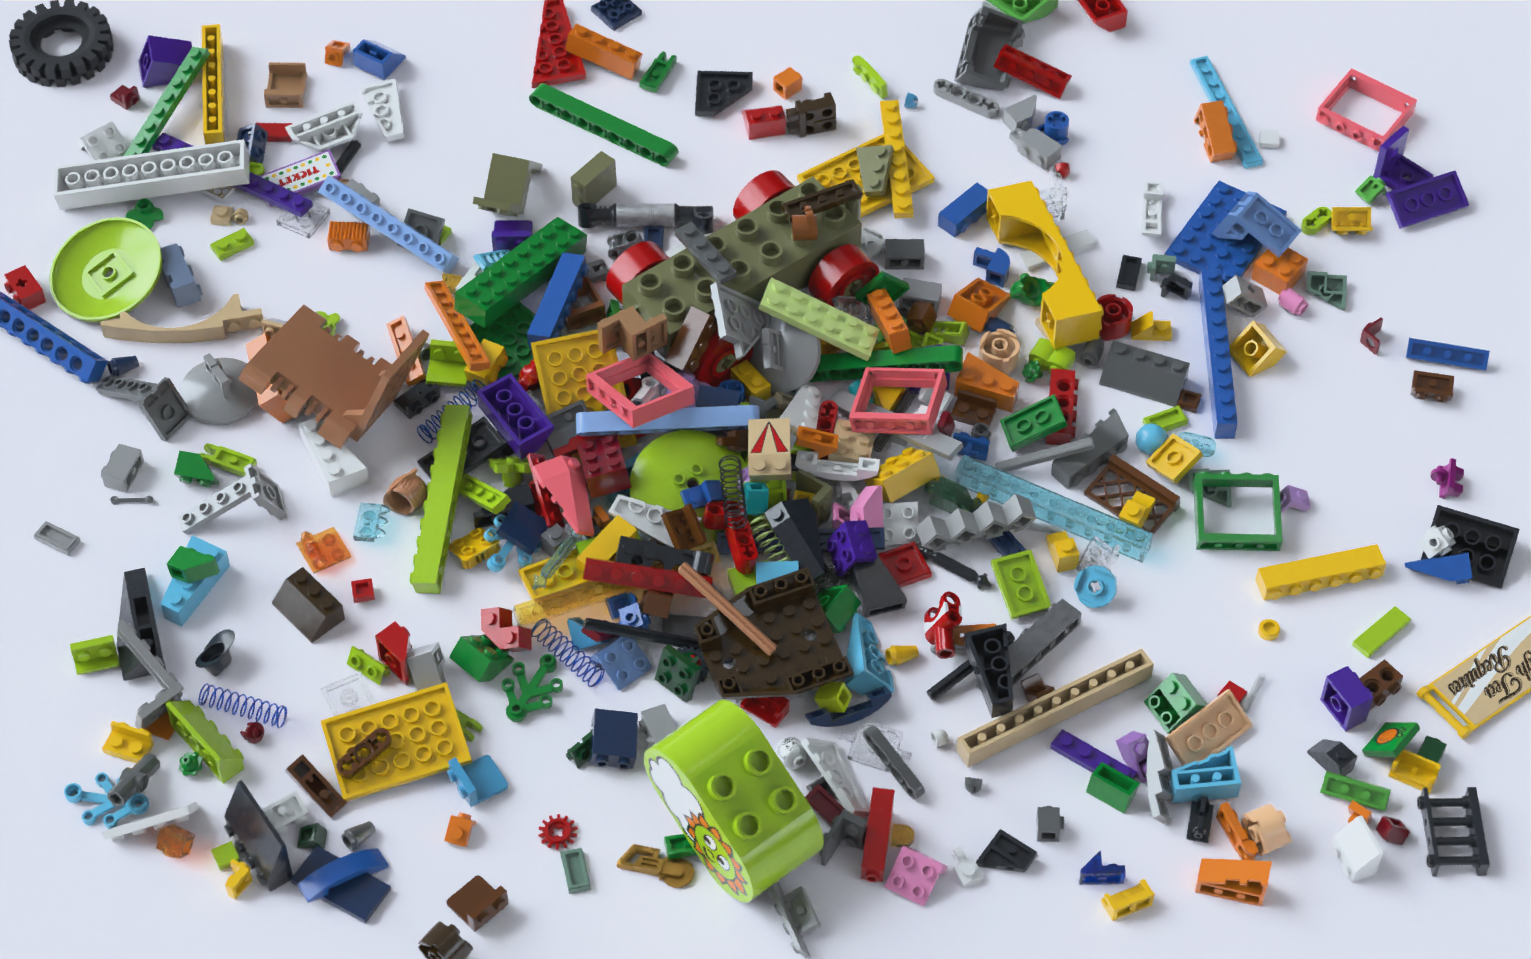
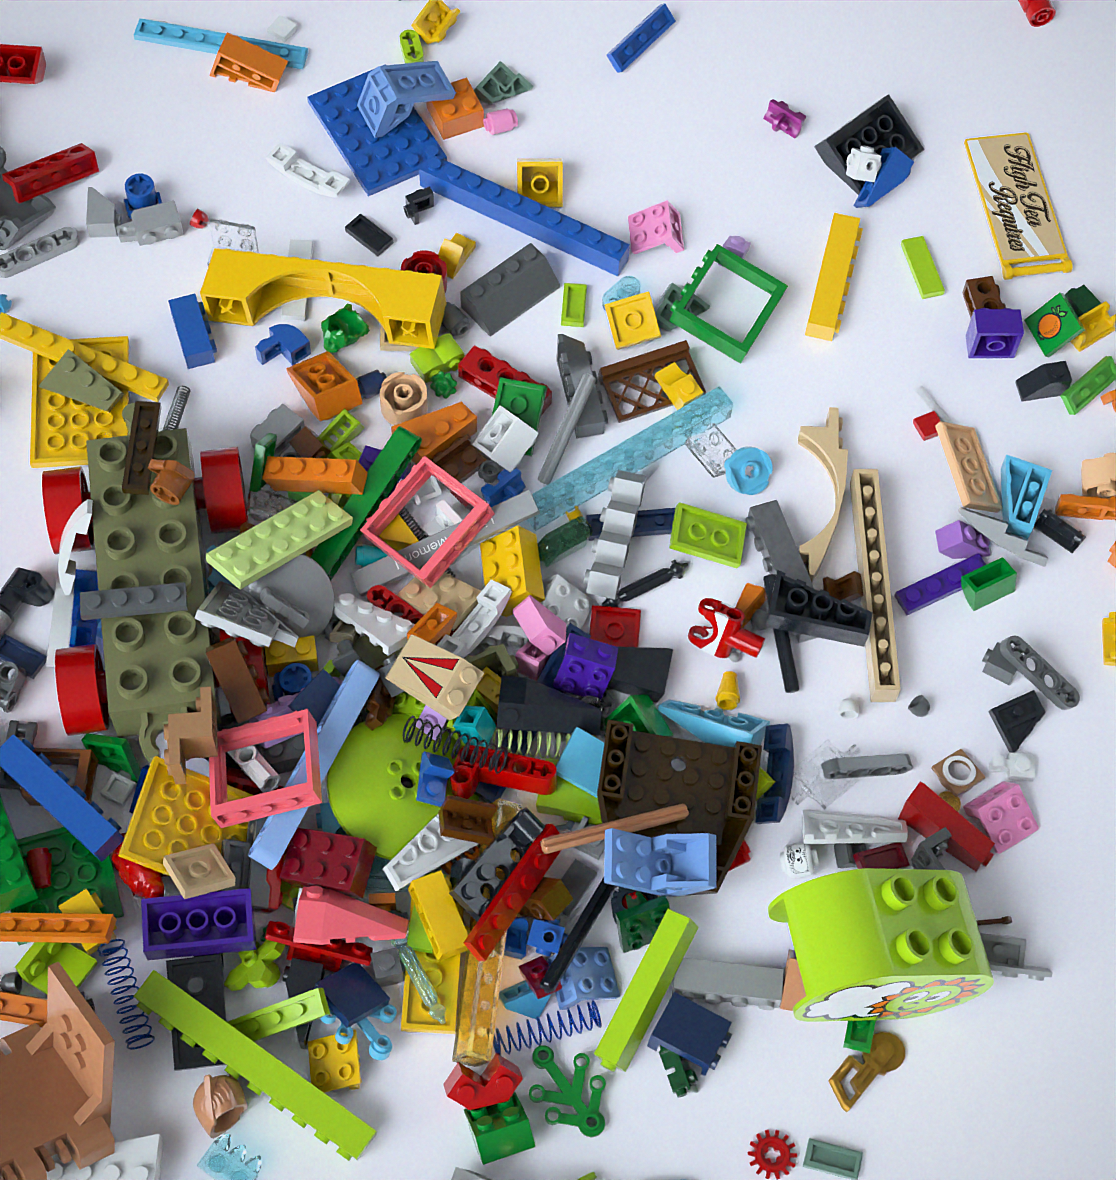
camera: 65 degrees left, 10 degrees up
dark grey brick [884,239,925,270] -> none
yellow arch [1045,531,1080,573] -> none
clear blue slope [1078,851,1126,885] -> none
medium azure hair [1135,423,1169,455] -> none
slope [1143,672,1208,734] -> none
sand green bracket [1147,254,1176,281] -> none
reddish brown tile [1177,389,1202,413] -> none
light grey brick [1222,275,1268,317] -> none
yellow tile [1258,619,1280,641] -> none
dark red bracket [1359,317,1384,355] -> none
reddish brown bracket [1410,370,1455,403] -> none
none -> red cone [25,848,52,889]
none -> white slope [58,499,93,595]
none -> dark grey piece [162,385,191,431]
none -> tan plate [163,843,236,899]
none -> white slope [472,406,539,472]
none -> lime brick [594,909,699,1072]
none -> medium blue bracket [604,828,716,897]
none -> bright pink bracket [628,200,684,254]
none -> tan slope [798,407,848,583]
none -> medium nougat piece [931,749,985,797]
none -> reddish brown hinge [977,916,1012,926]
none -> dark grey beam [1000,635,1080,710]

